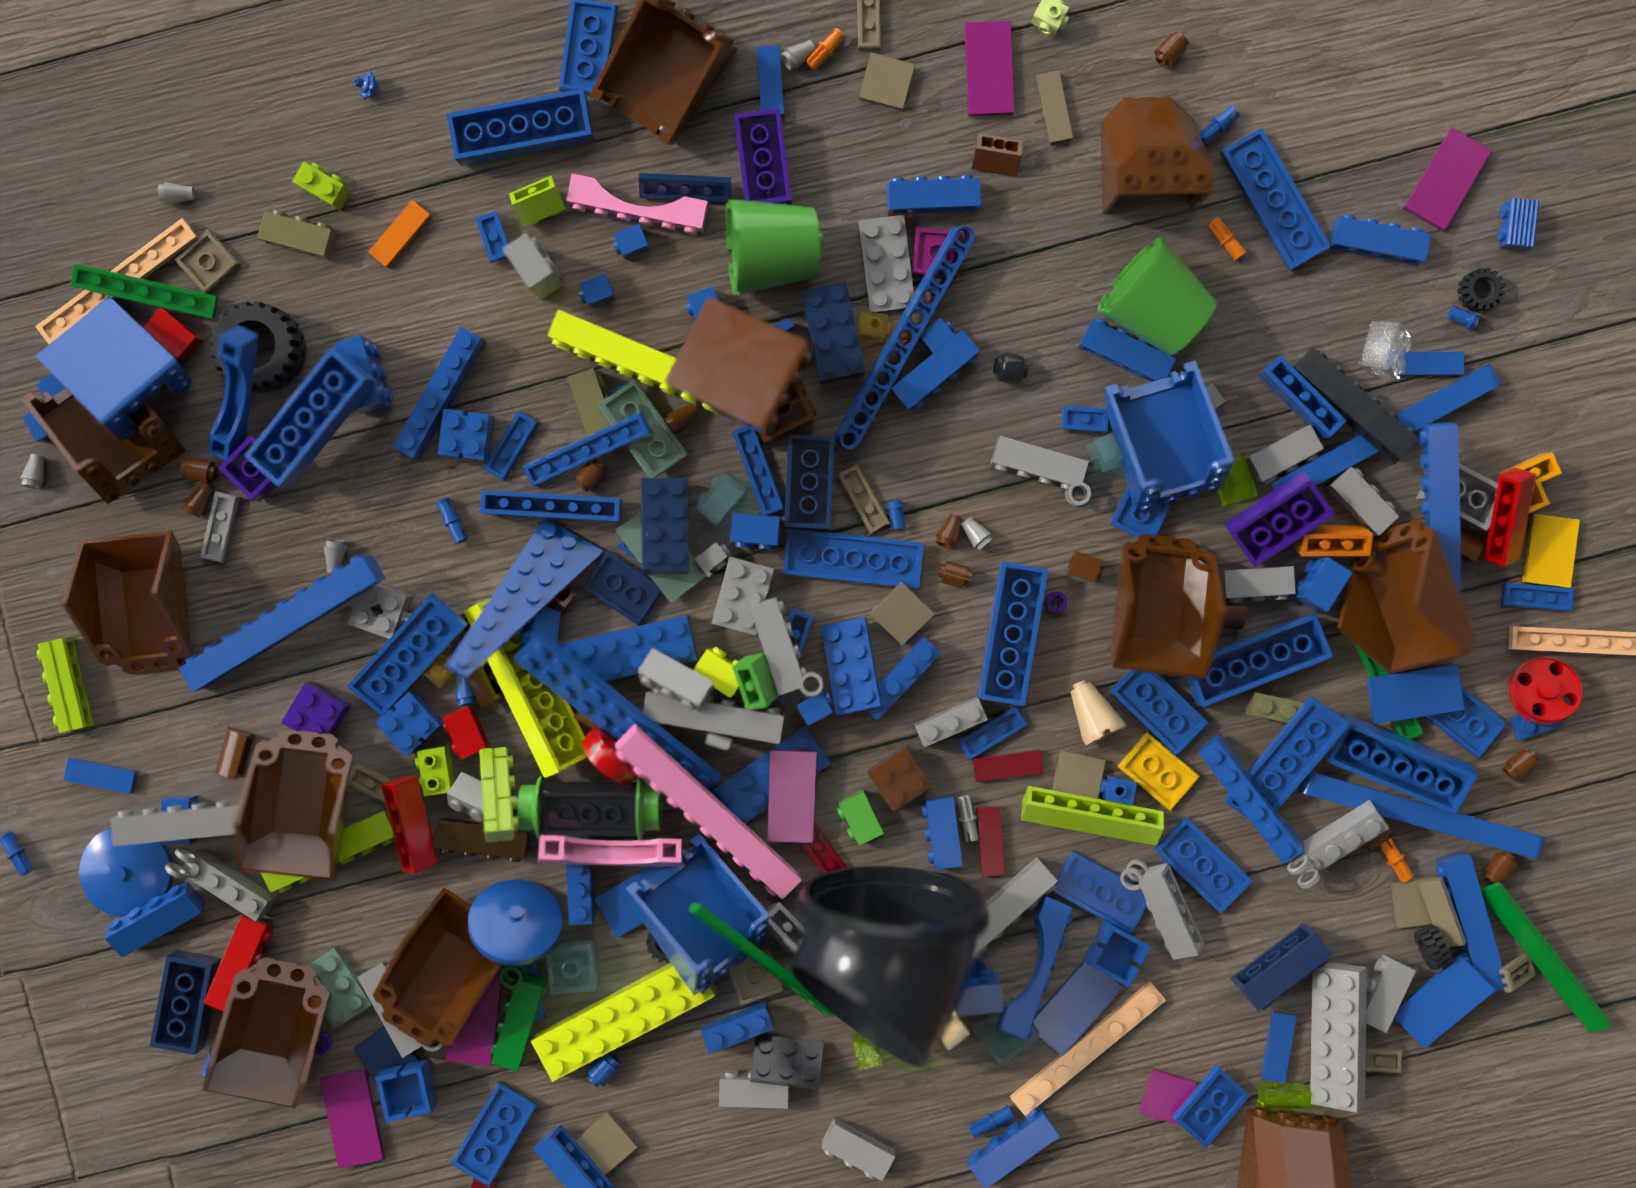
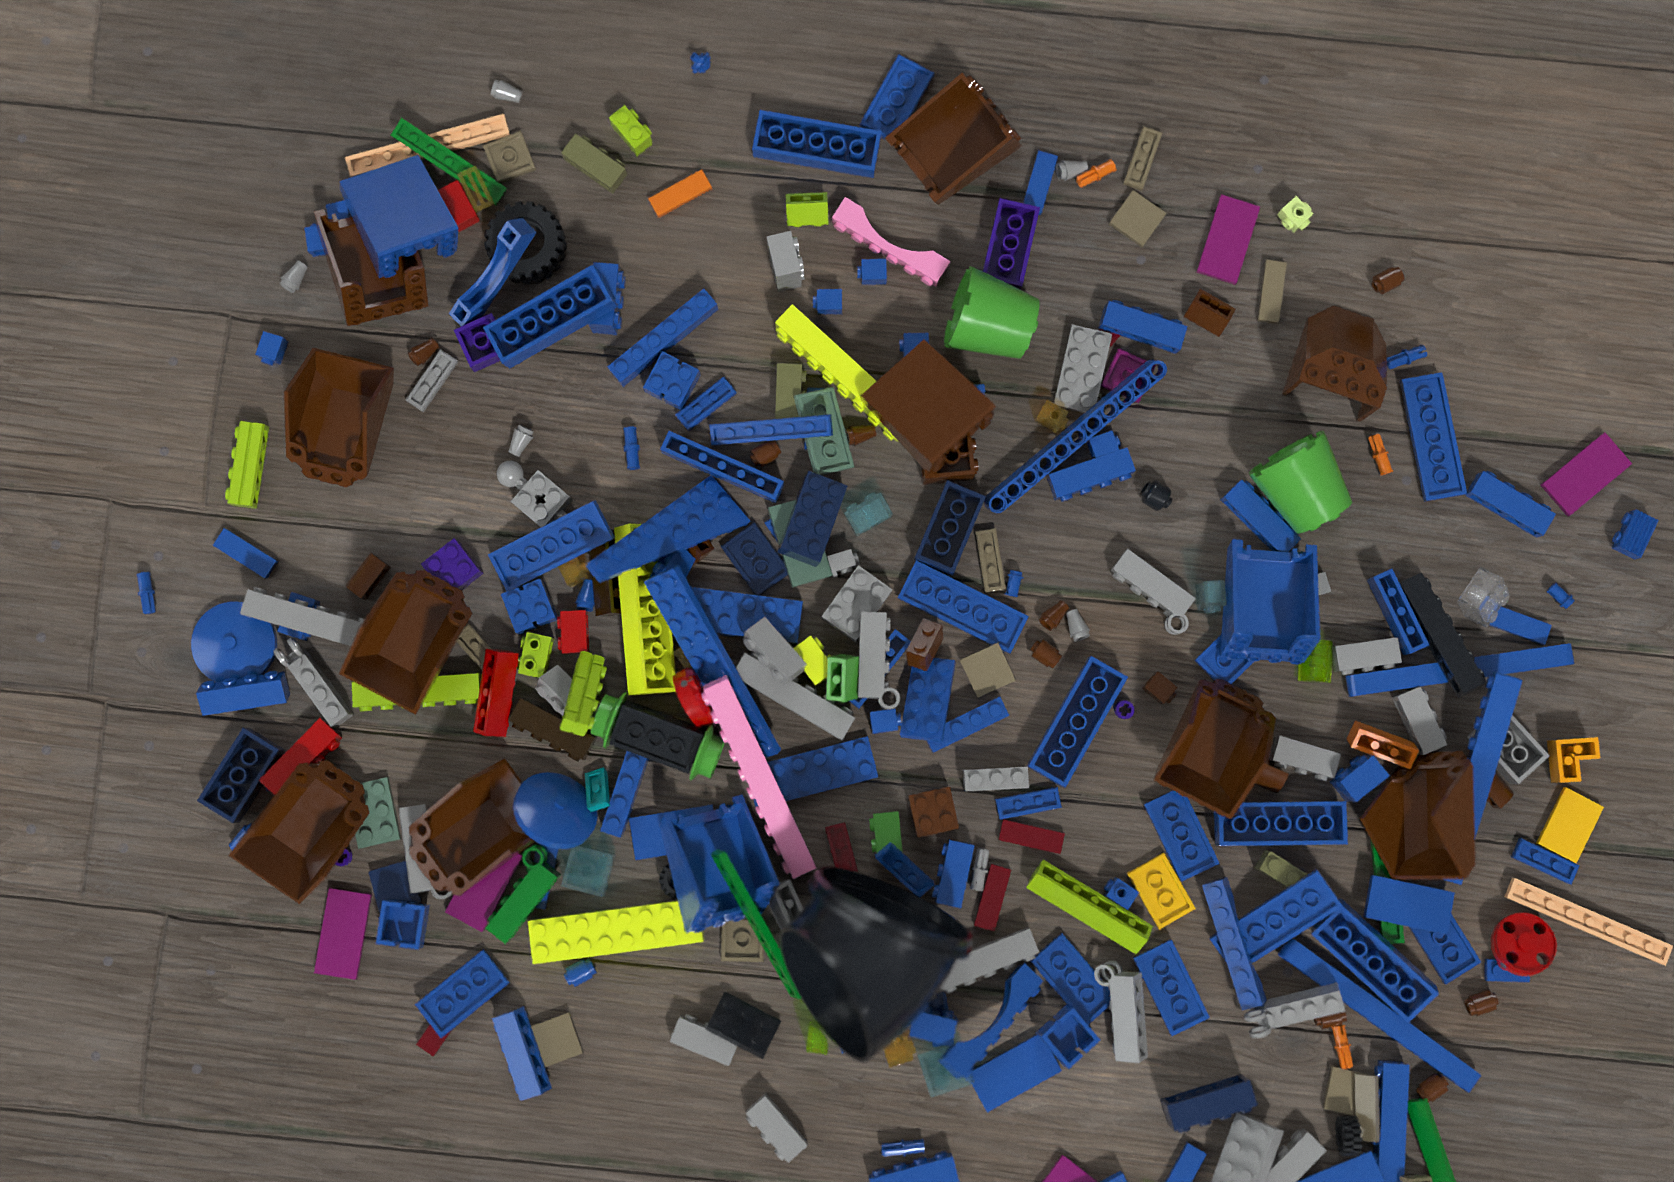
camera: 20 degrees right, 5 degrees down
blue brick [179,554,386,692] -> none
reddish brown brick [180,457,218,484] -> none
blue plate [475,211,509,263] -> none
bright pink arch [538,836,681,867] -> none
dark blue plate [639,173,731,202] -> none
blue brick [701,1001,775,1054] -> none
light grey tile [706,732,734,750] -> none
blue brick [730,513,781,550] -> none
blue tile [732,426,785,516] -> none
magenta tile [767,749,816,843] -> none
dark blue brick [801,281,865,384] -> none
light nougat plate [1010,981,1166,1116] -> none
dark tan tile [1052,750,1106,799] -> none
blue plate [1061,406,1109,433] -> none
tan cone [1070,680,1126,746] -> none
dark purple brick [1224,471,1335,567] -> none
black tyre [1457,268,1506,312] -> none
red brick [1484,467,1536,567] -> none
none -> blue brick [255,331,288,366]
none -> clear yellow tile [457,165,495,213]
none -> teal plate [585,767,610,812]
none -> blue tile [875,842,934,897]
none -> reddish brown brick [906,618,943,671]

